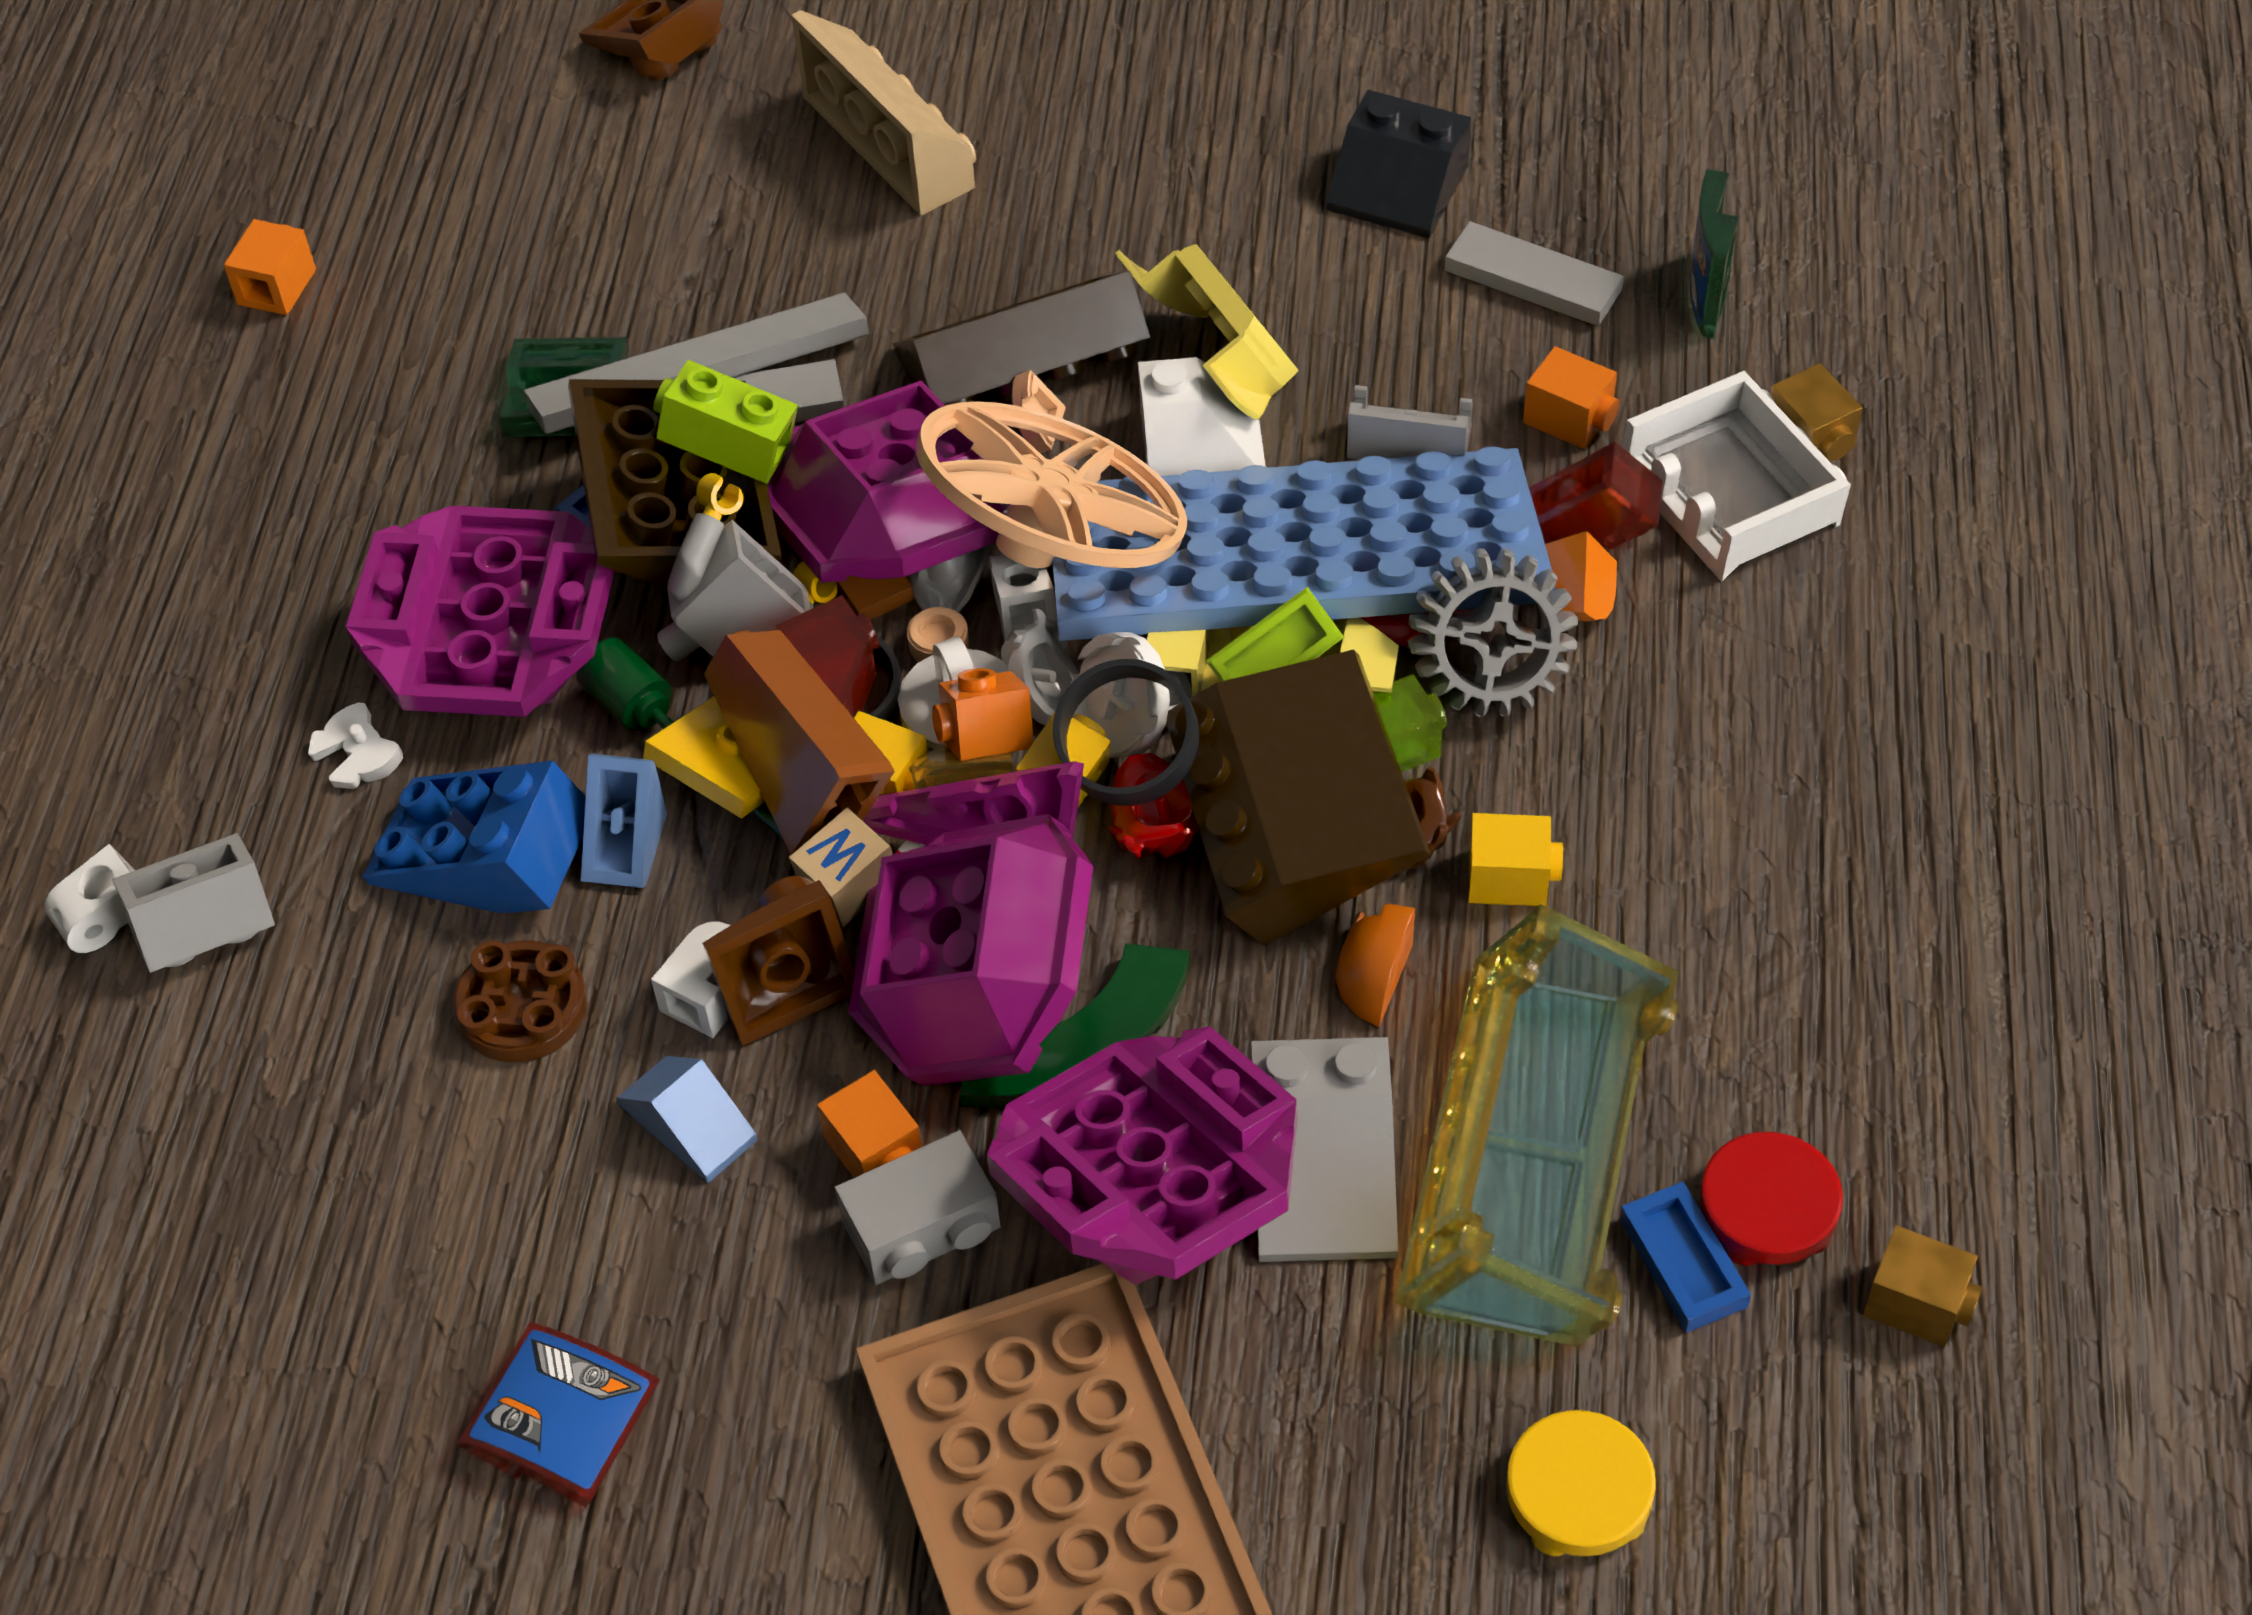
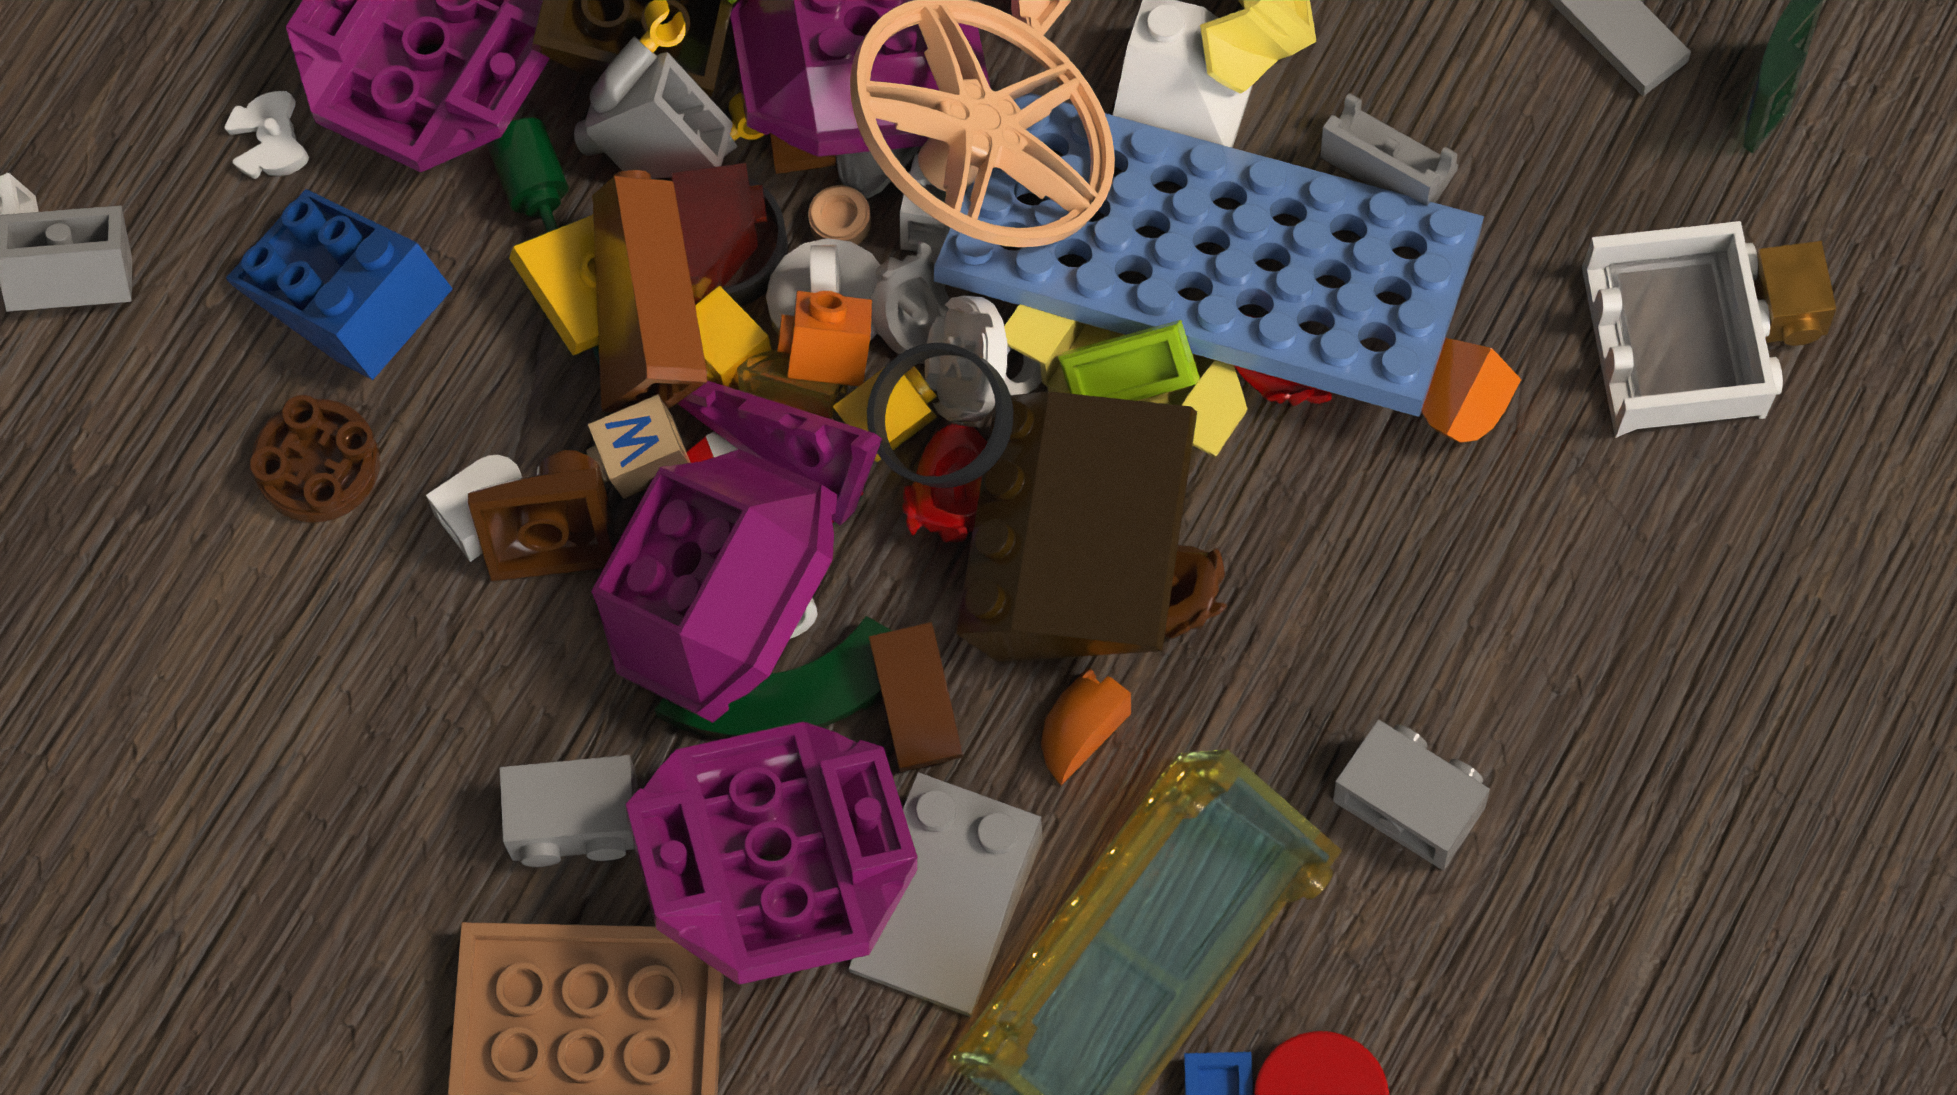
camera: 25 degrees right, 15 degrees up
slope [456,1321,661,1508] -> none
medium blue slope [581,754,667,888] -> none
slope [616,1056,758,1183] -> none
orange brick [817,1070,922,1178] -> none
clear neon green brick [1372,674,1447,772] -> none
light grey gear [1408,548,1578,717] -> none
yellow brick [1468,813,1563,906] -> none
orange brick [1523,346,1620,450] -> none
clear red slope [1529,441,1662,549] -> none
none -> reddish brown slope [869,622,963,772]
none -> light grey brick [1333,719,1490,871]

